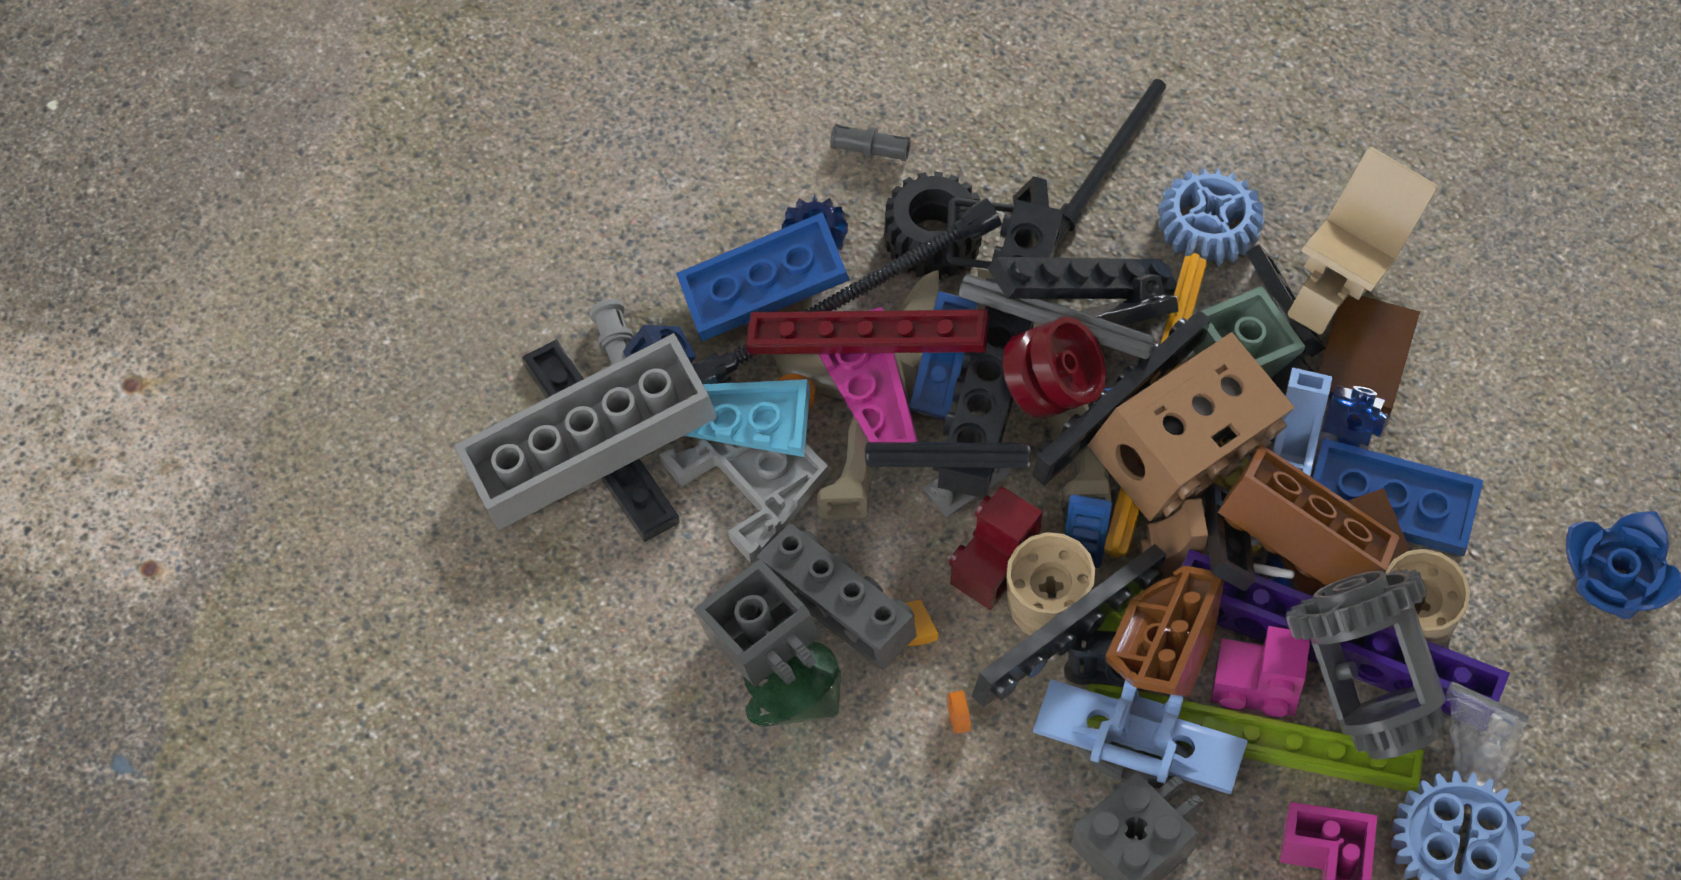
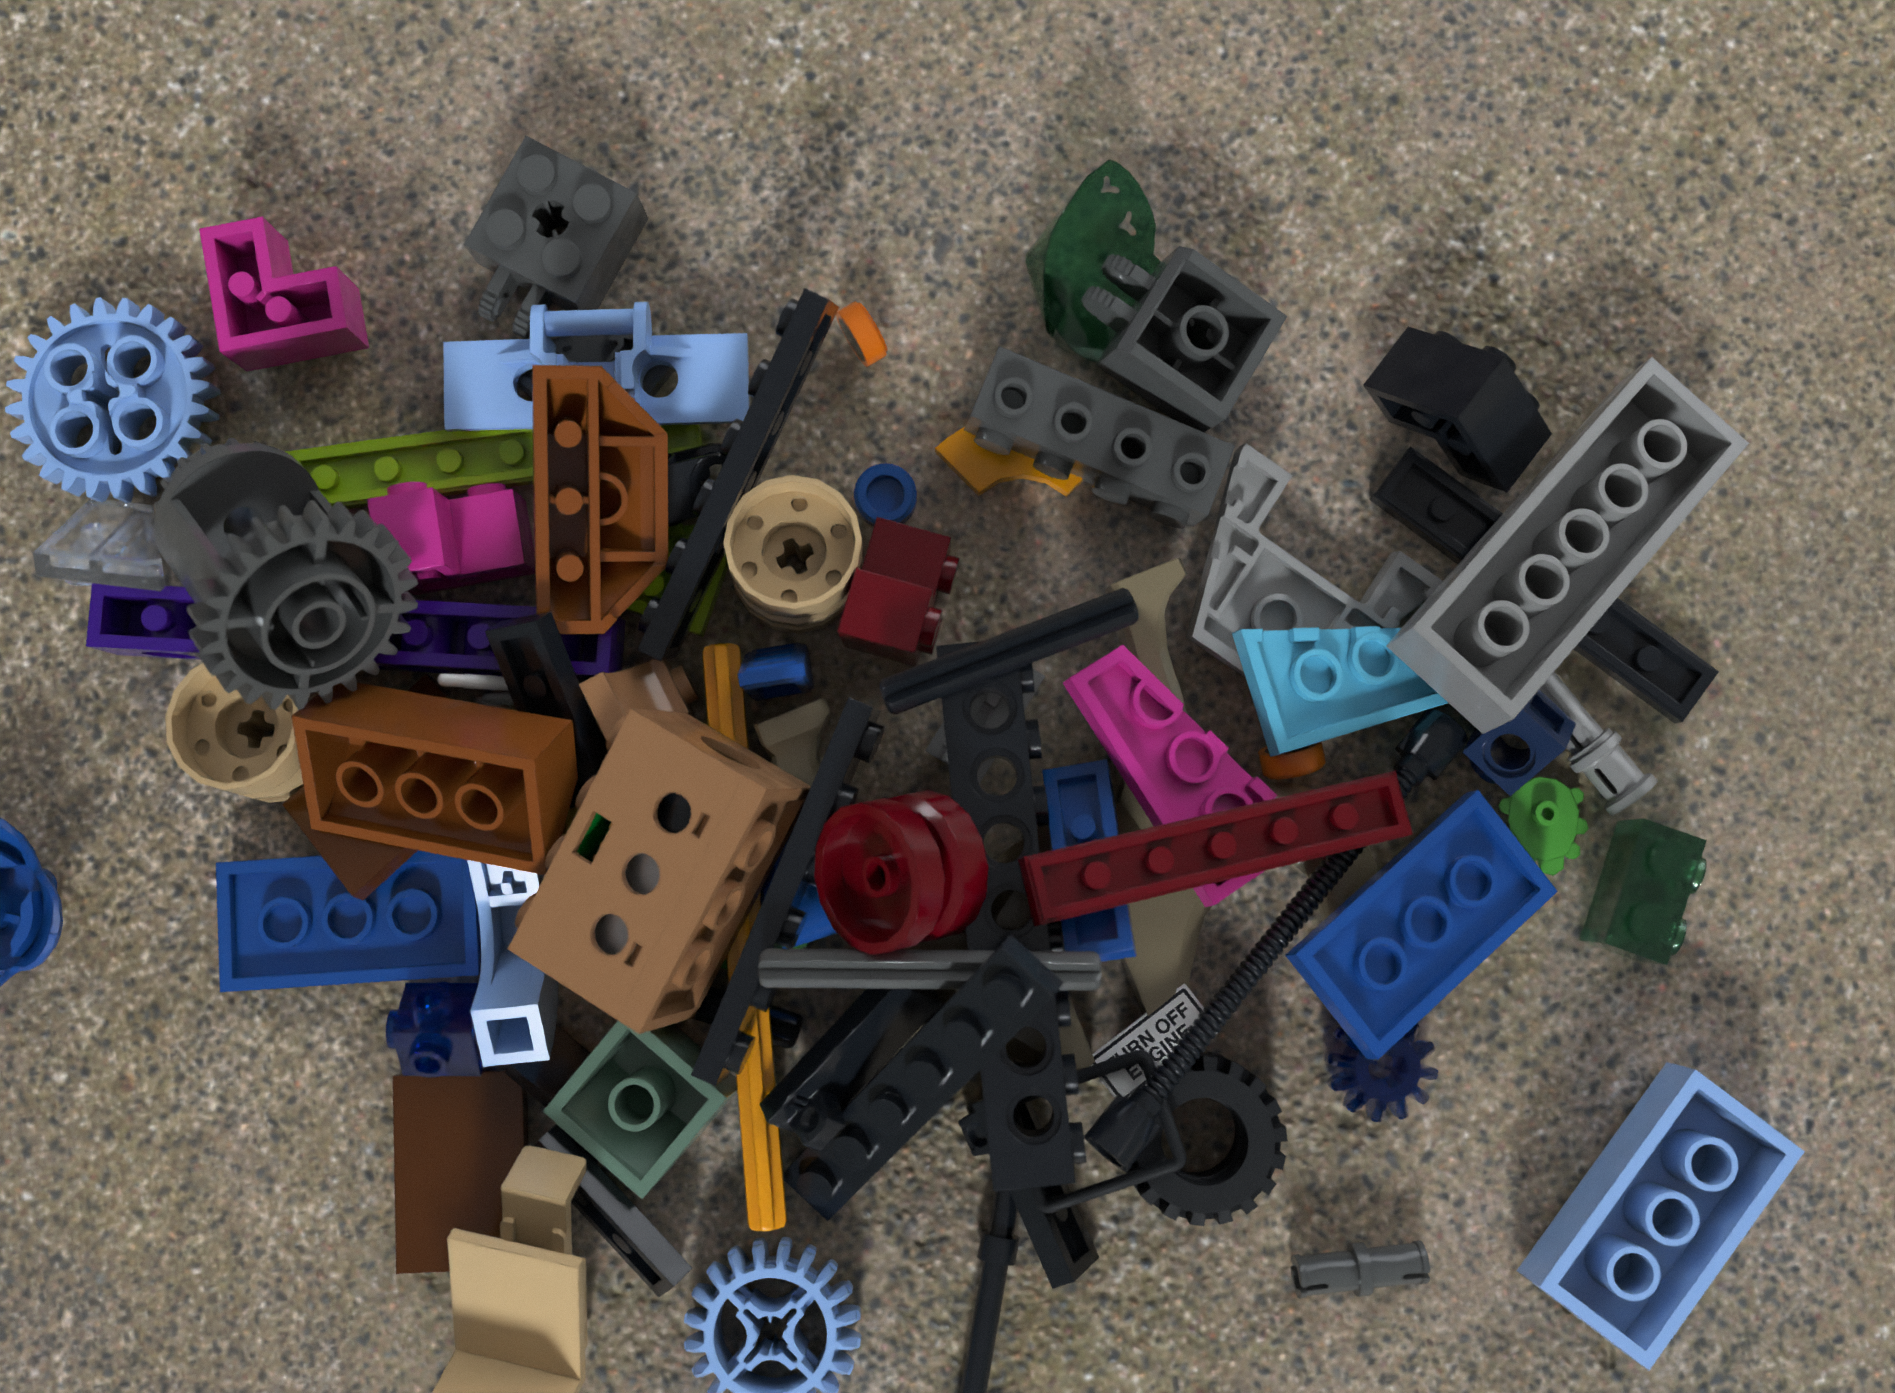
camera: 160 degrees right, 25 degrees up
none -> blue tile [854,463,917,527]
none -> white sticker [1091,983,1217,1099]
none -> black brick [1363,326,1552,493]
none -> bright green piece [1498,777,1589,876]
none -> light blue brick [1516,1062,1805,1370]
none -> clear green brick [1579,818,1707,965]

